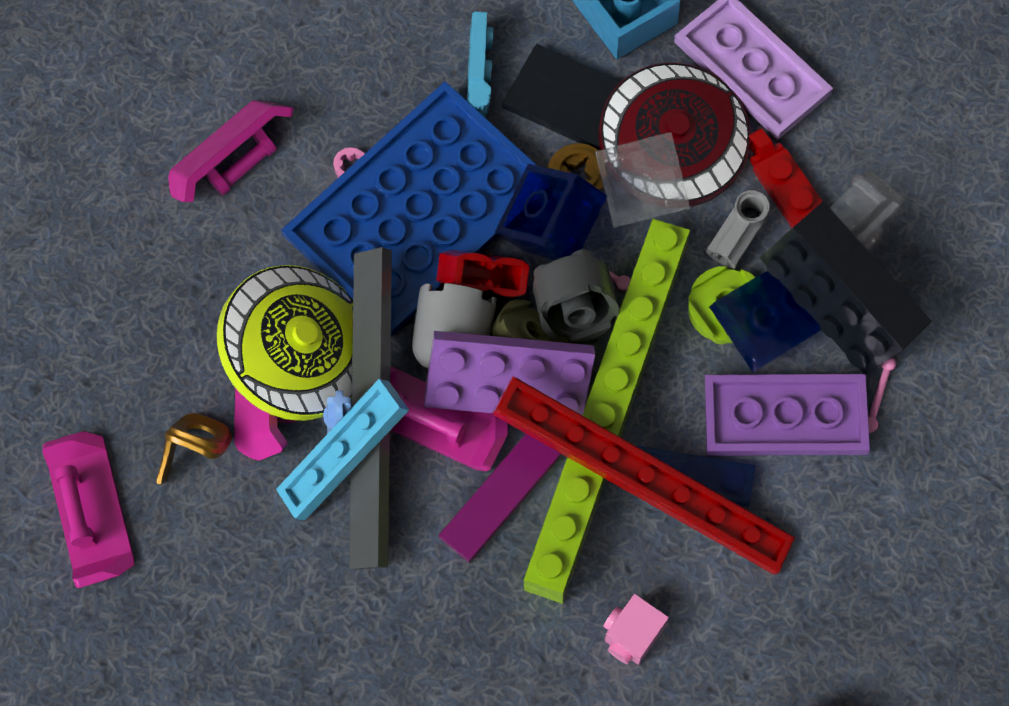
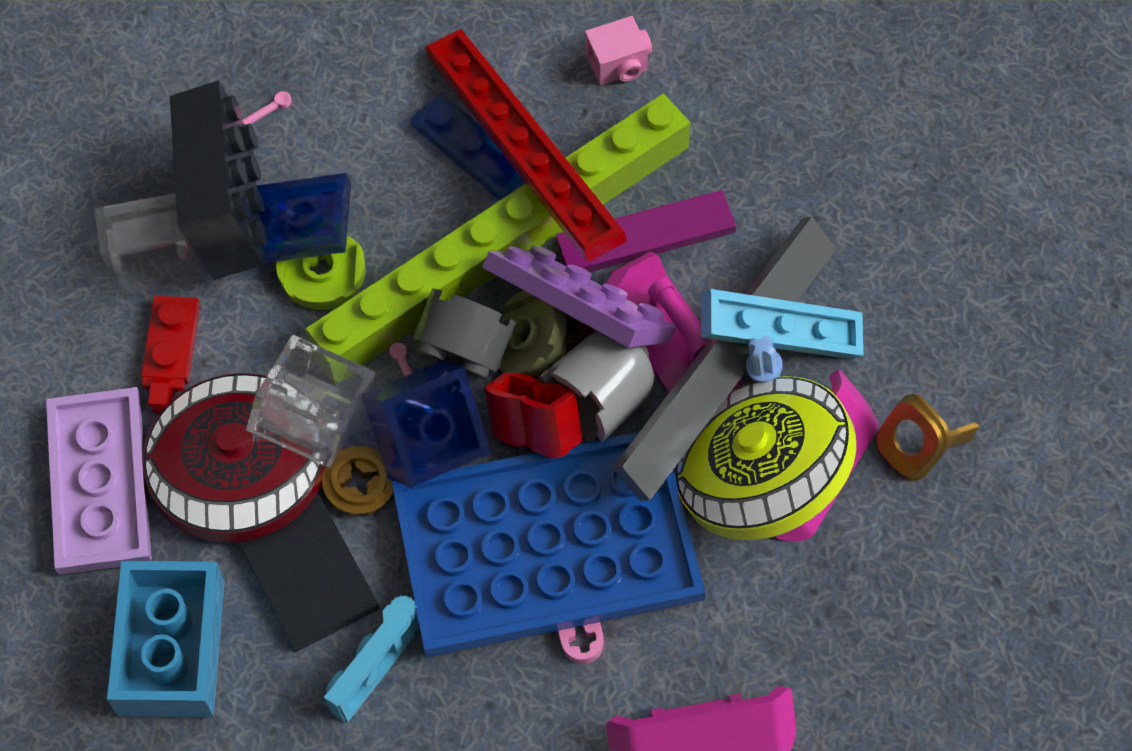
camera: 150 degrees left, 5 degrees down
dark pink piece [42,431,135,588] -> none
medium lavender plate [705,374,870,456] -> none
light grey piece [706,190,770,270] -> none

